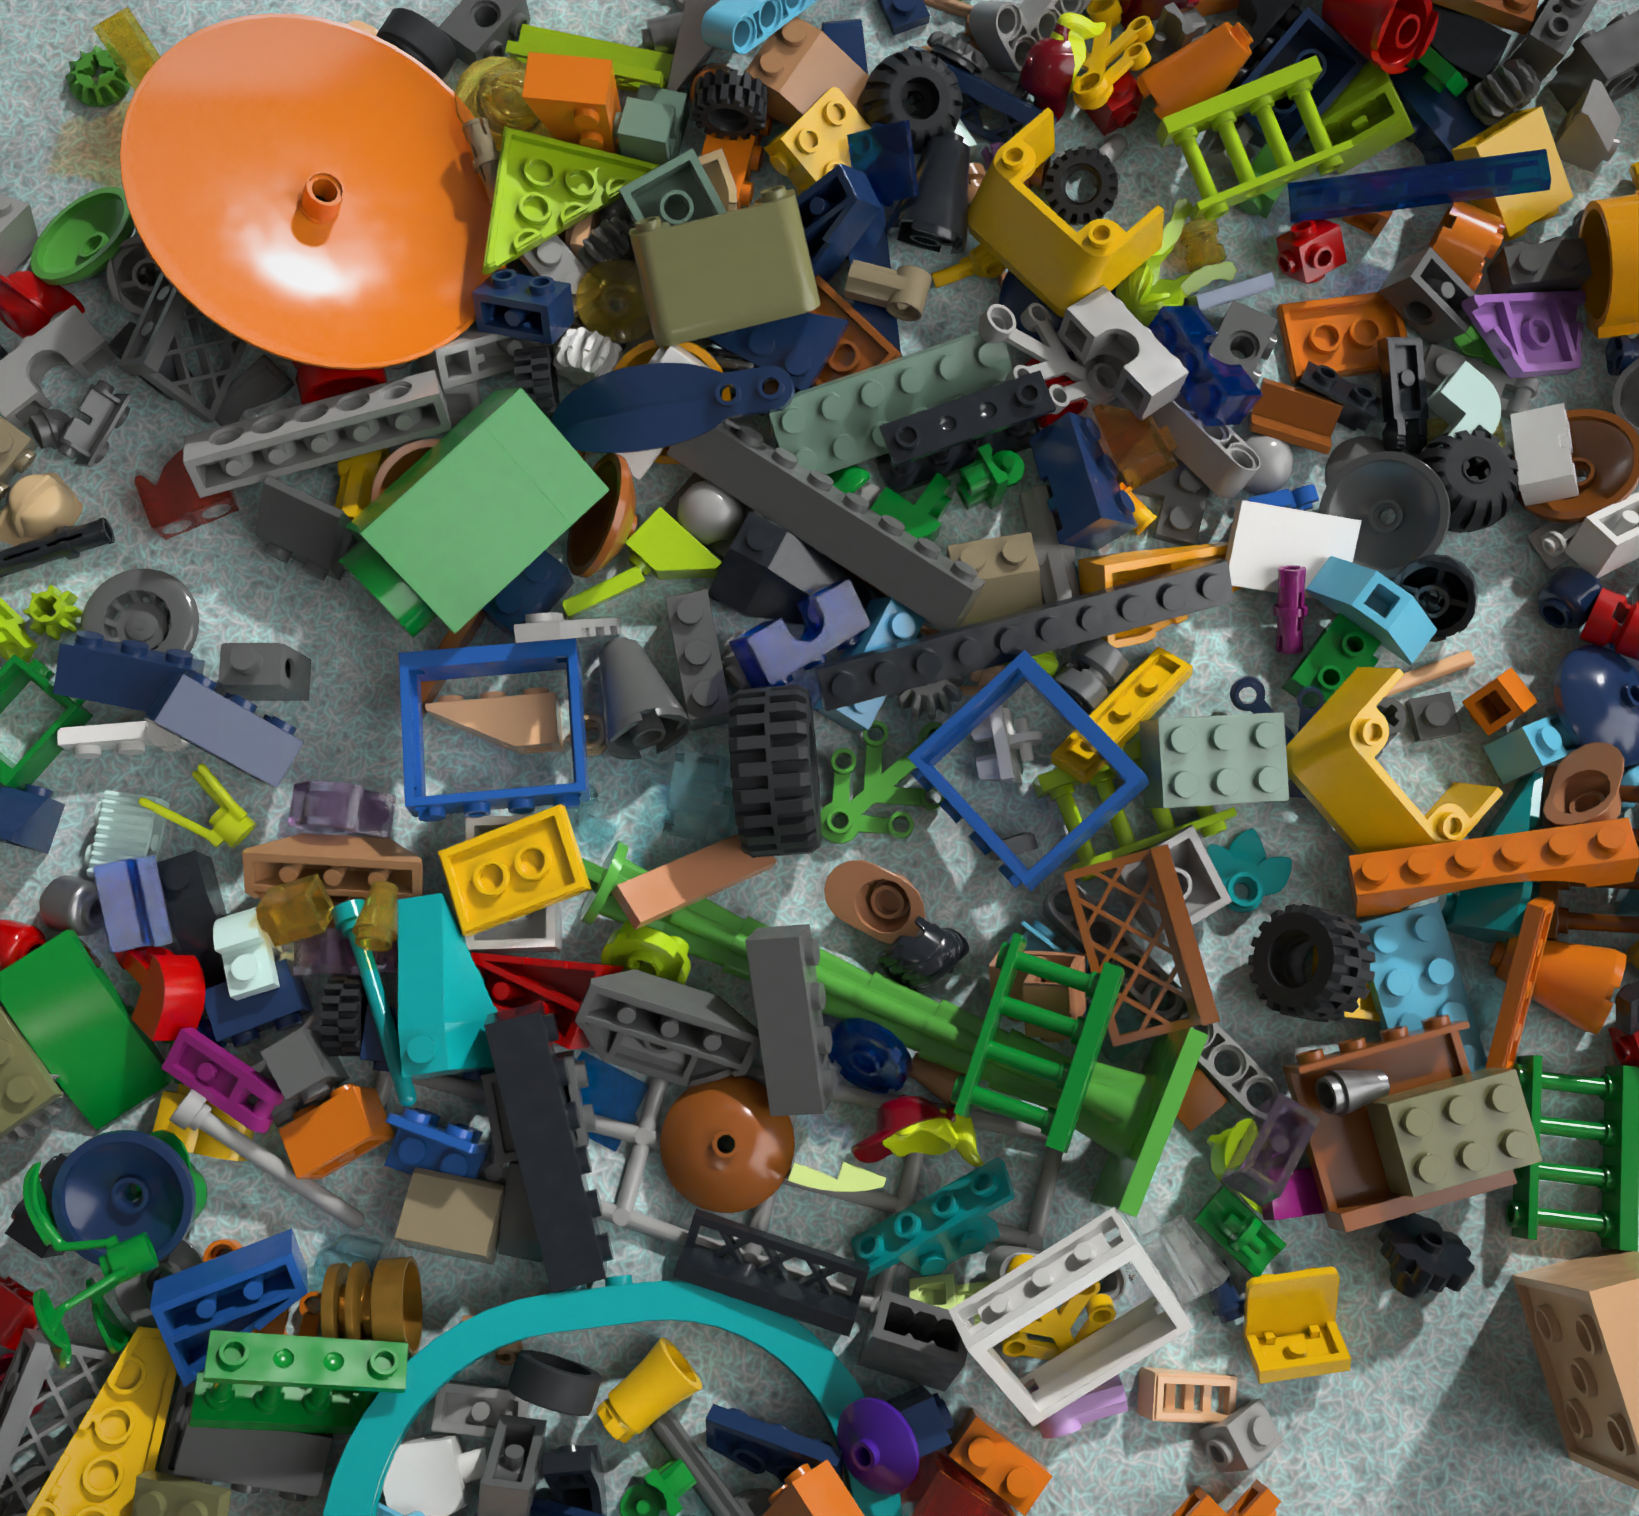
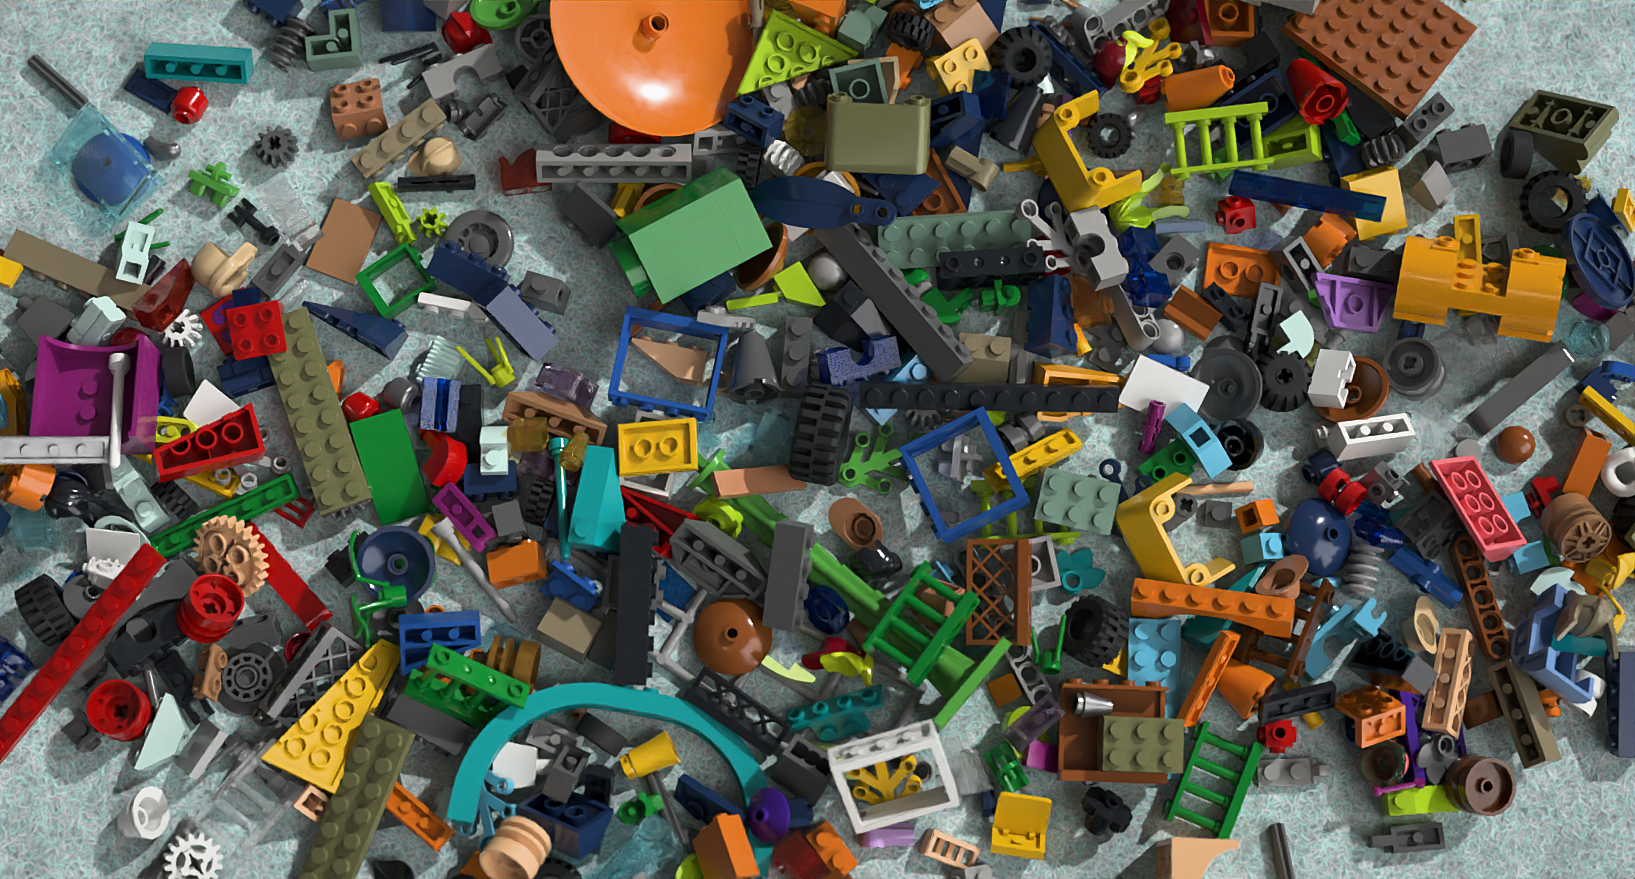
camera: 15 degrees right, 0 degrees up
none -> green plant [1032,614,1067,675]

